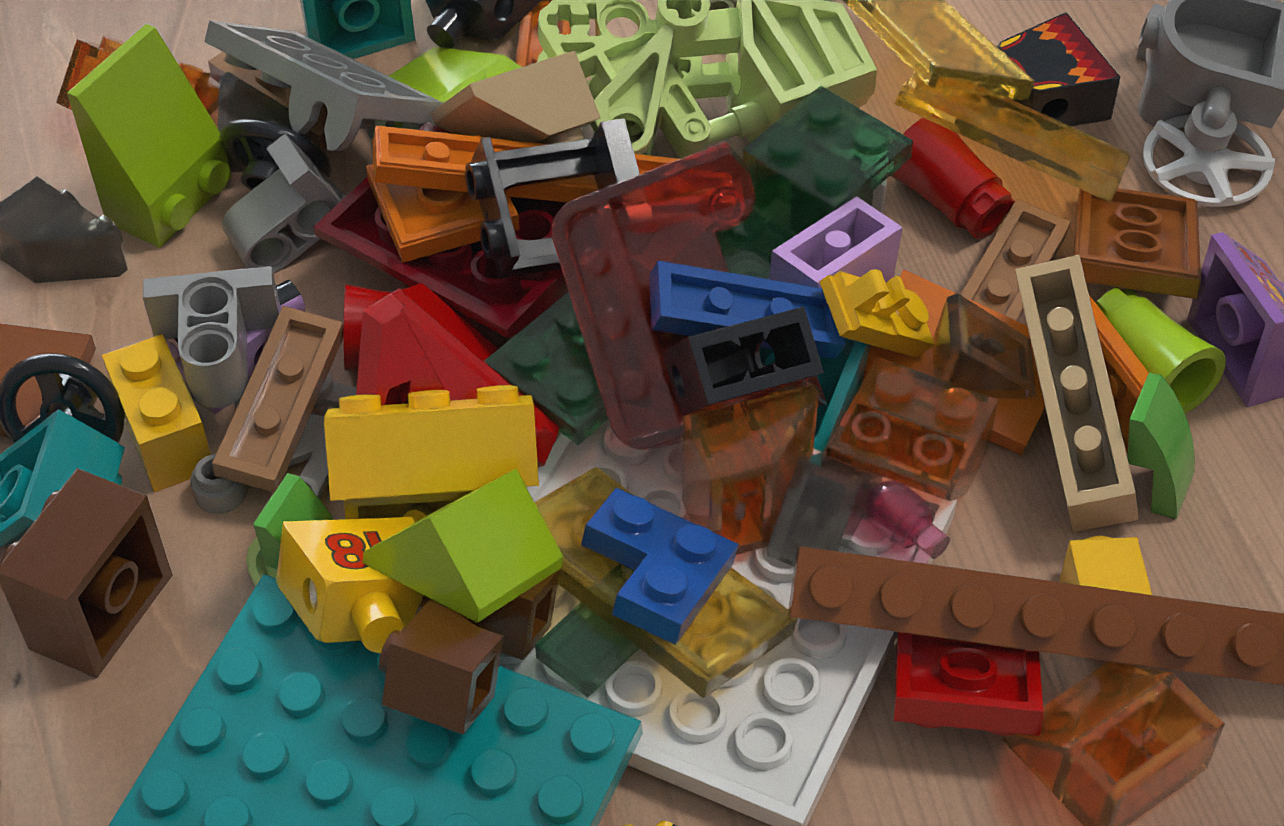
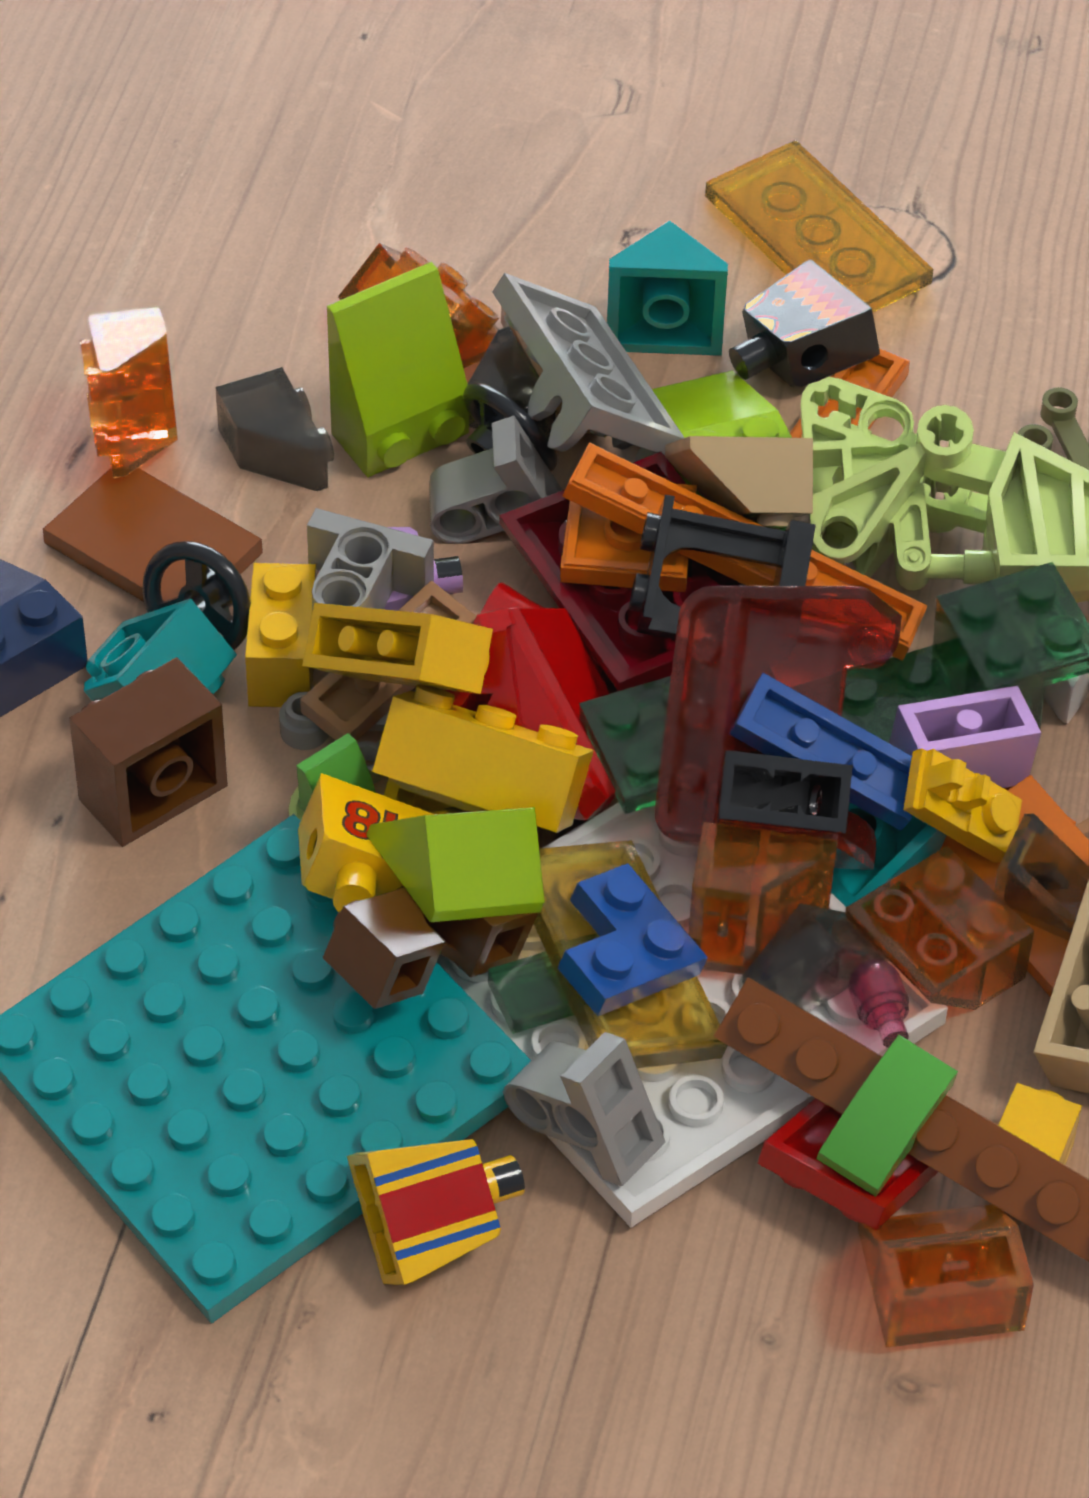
camera: 25 degrees right, 0 degrees up
none -> yellow brick [302,603,493,694]
none -> light grey tile [503,1032,666,1186]
none -> bright green slope [817,1035,958,1197]

